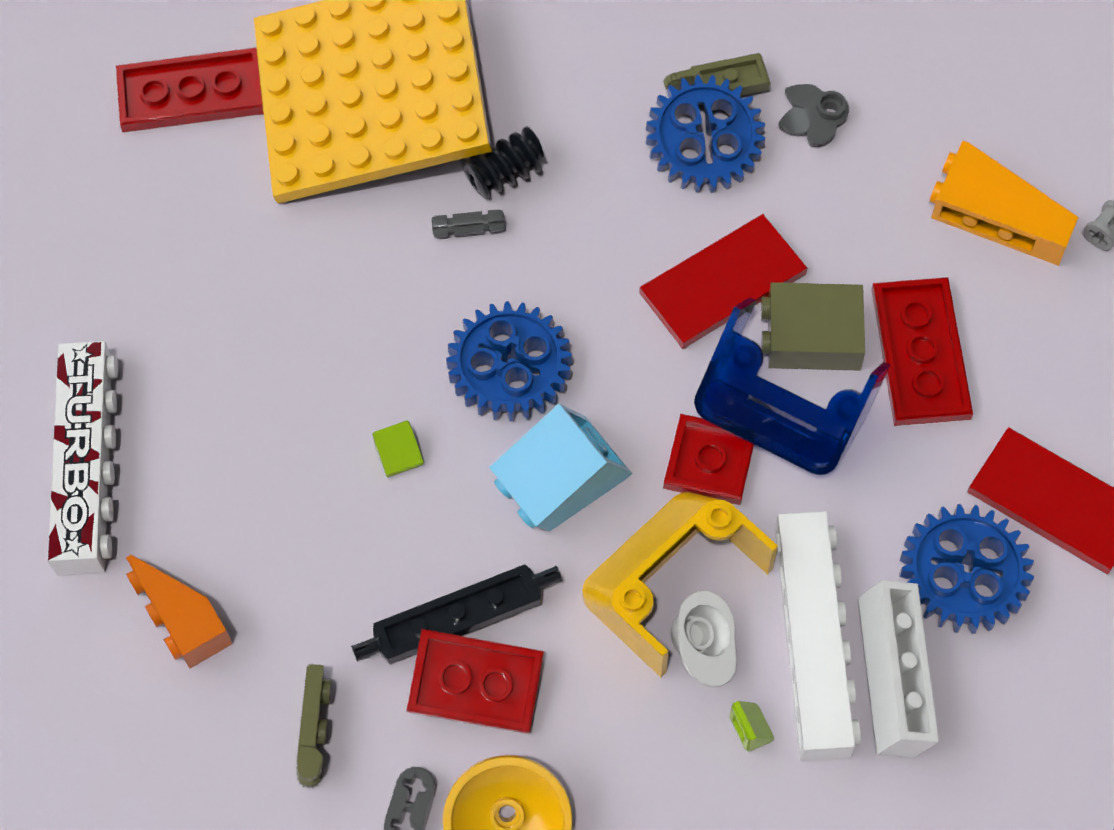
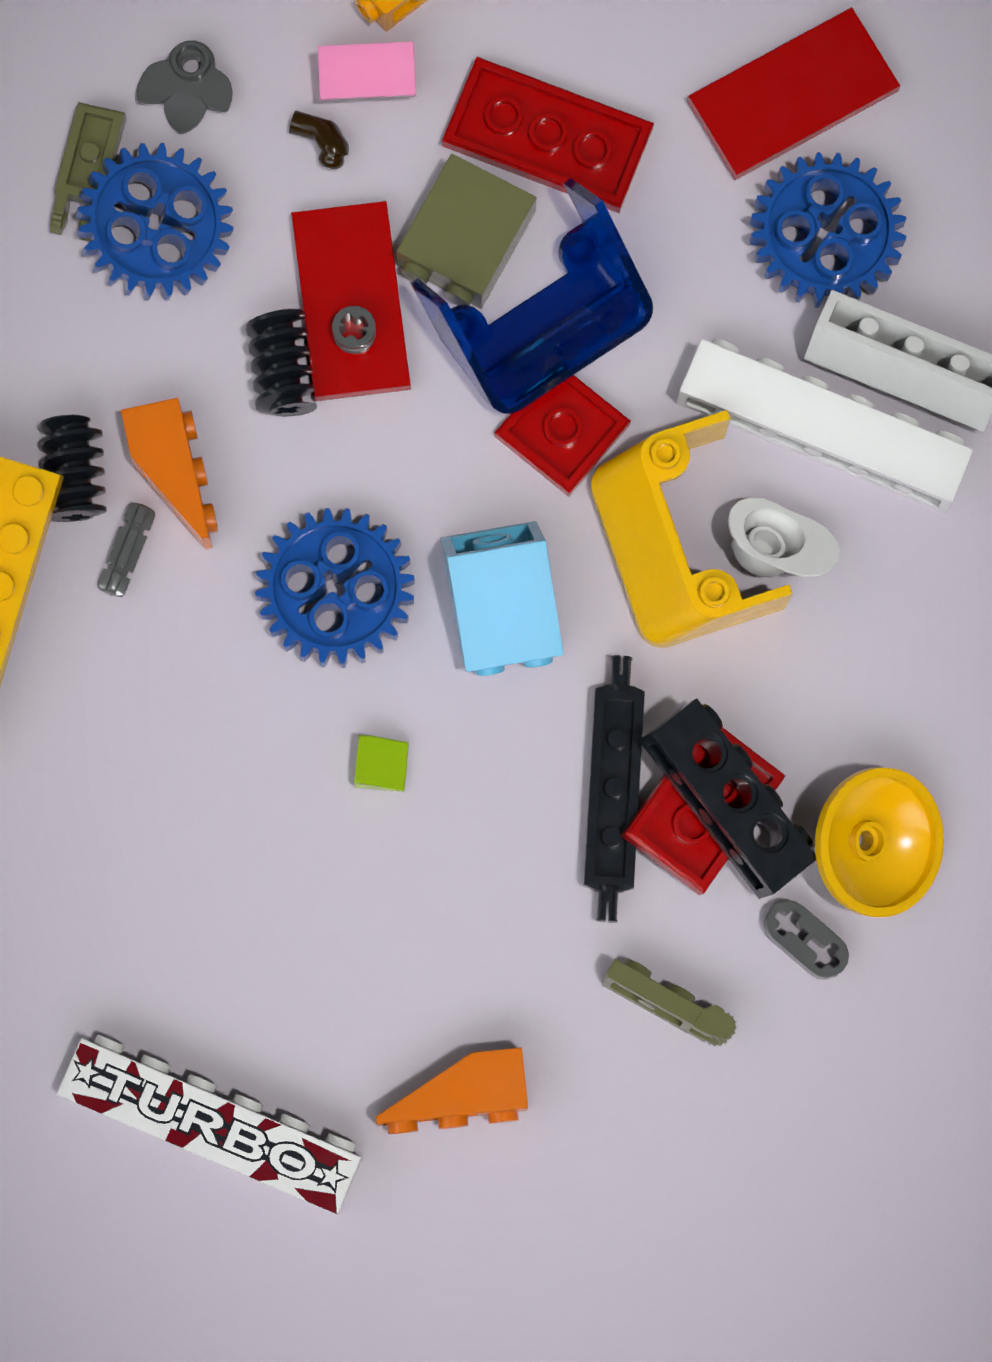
camera: 70 degrees left, 15 degrees up
lime slope [729,701,774,752] -> none
none -> orange slope [121,397,219,549]
none -> black piece [246,309,317,417]
none -> dark brown arm [289,110,349,169]
none -> bright pink hinge [317,42,416,101]
none -> dark grey bush [332,306,376,354]
none -> black brick [639,698,816,899]

